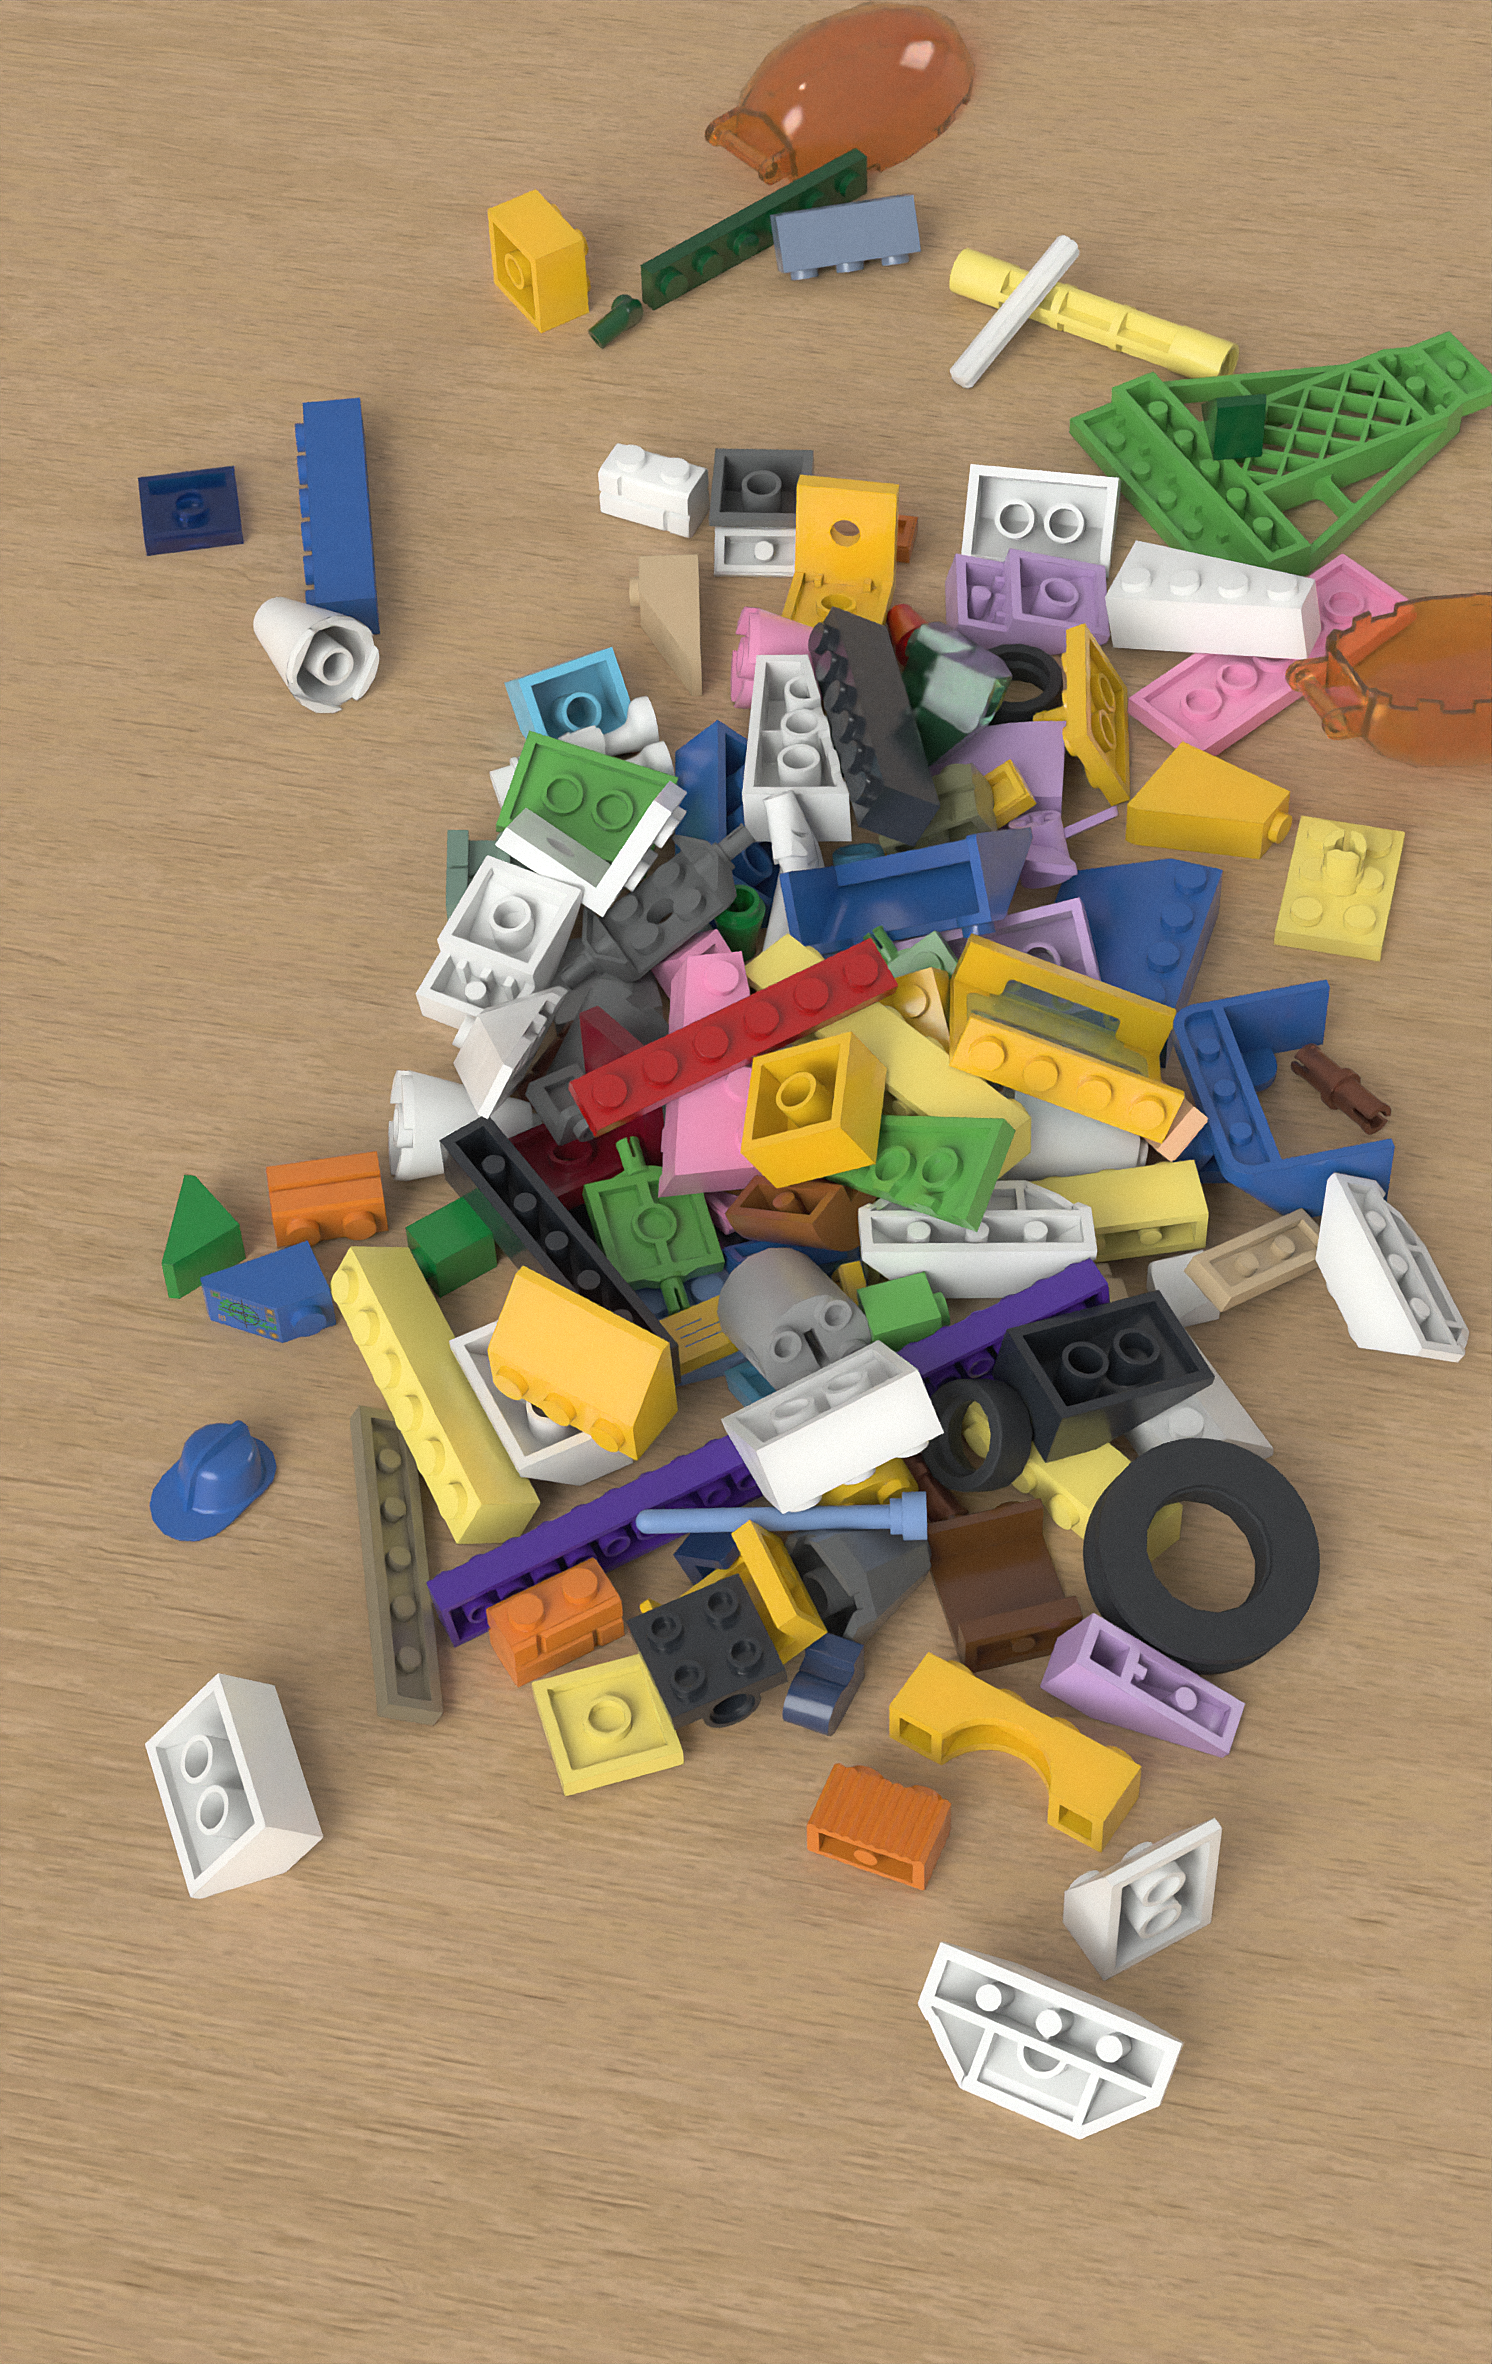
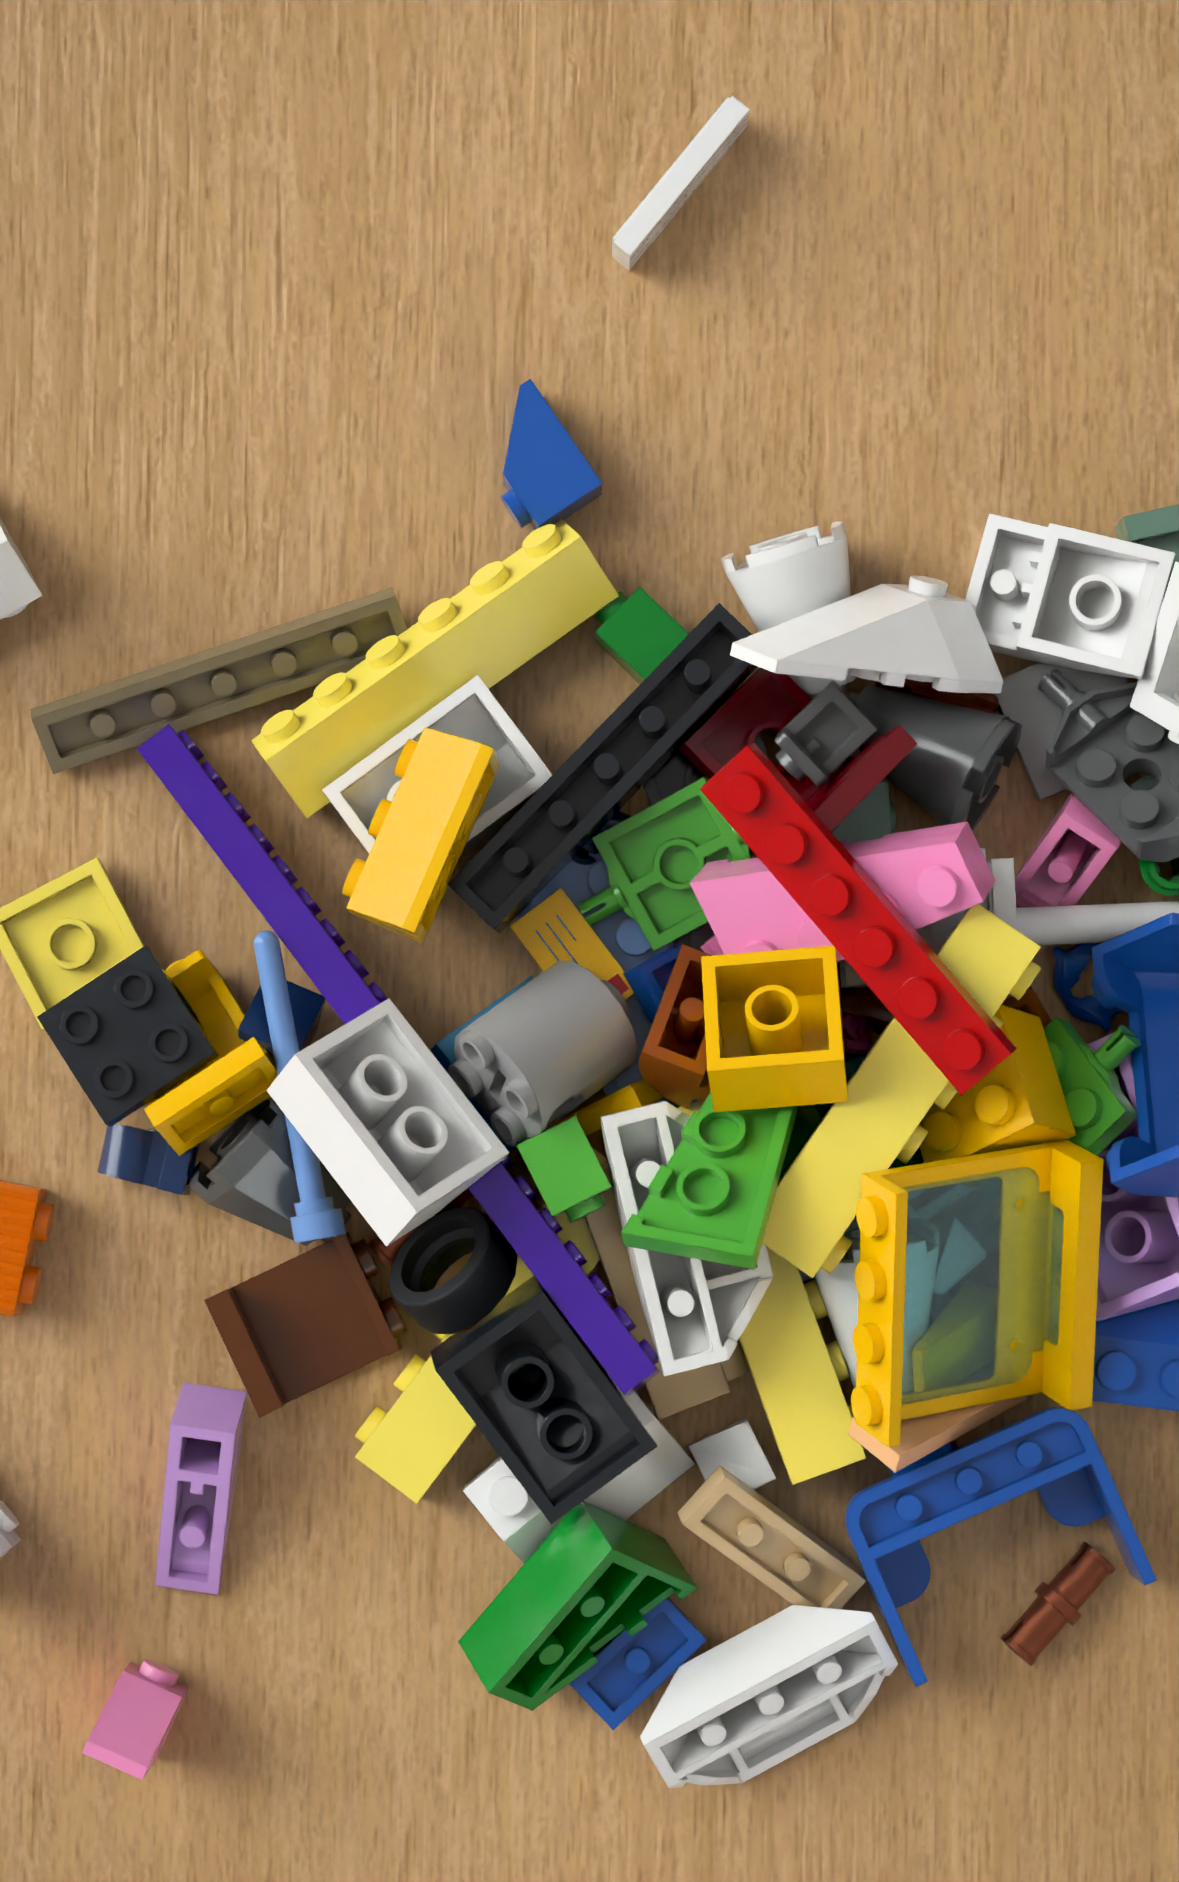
camera: 75 degrees right, 35 degrees up
blue piece [149,1420,277,1541] -> none
green slope [161,1175,246,1299] -> none
orange brick [266,1151,389,1247] -> none
orange brick [486,1557,625,1687] -> none
yellow arch [889,1652,1142,1853] -> none
black tyre [1083,1438,1320,1675] -> none
none -> bright pink slope [82,1659,189,1780]
none -> green wedge [458,1501,698,1711]
none -> blue plate [569,1597,707,1730]
none -> white tile [612,95,750,271]

